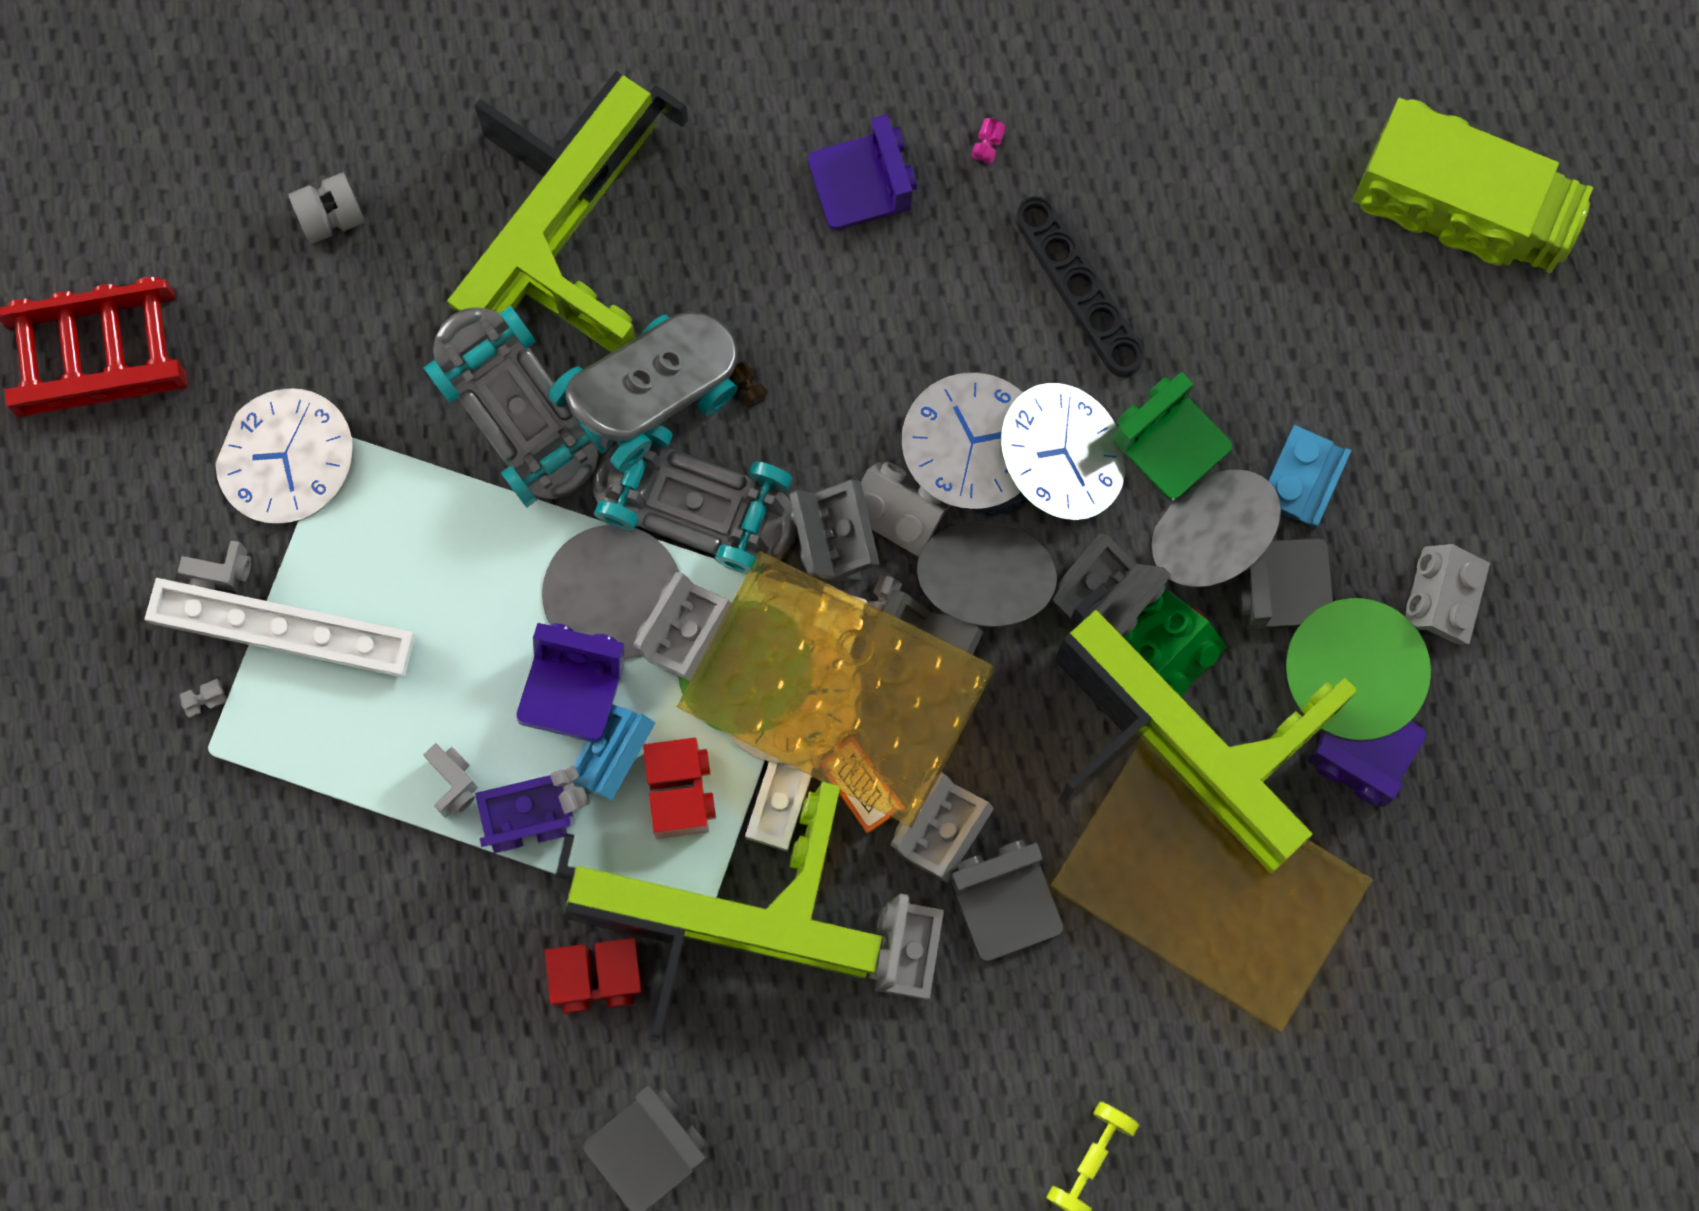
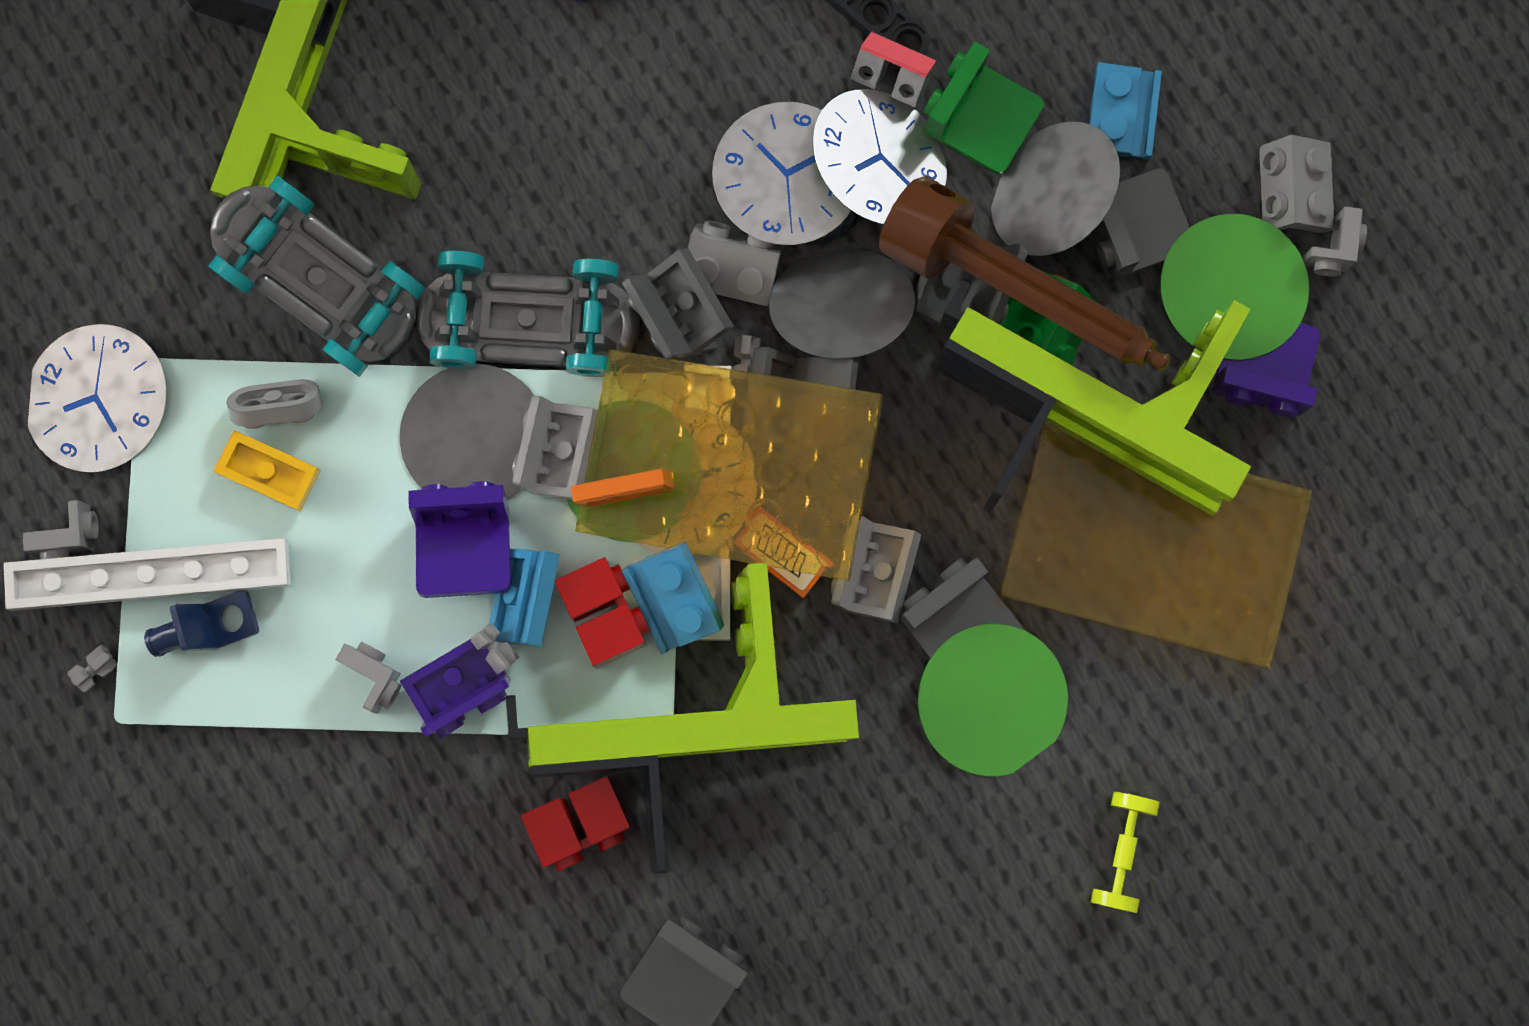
camera: 20 degrees left, 5 degrees up
light grey wheel [288,172,366,245] -> none
flat silver piece [548,312,738,472] -> none
dark brown piece [729,361,768,408] -> none
light grey bracket [869,894,944,1000] -> none
none -> dark blue bracket [144,590,260,657]
none -> yellow plate [213,430,321,512]
none -> light grey plate [226,379,323,429]
none -> orange tile [570,469,675,508]
none -> dark azure plate [622,541,725,654]
none -> piece [850,32,936,108]
none -> reddish brown piece [879,176,1170,371]
none -> bright green sticker [918,624,1068,776]
none -> light grey bracket [1302,206,1367,277]

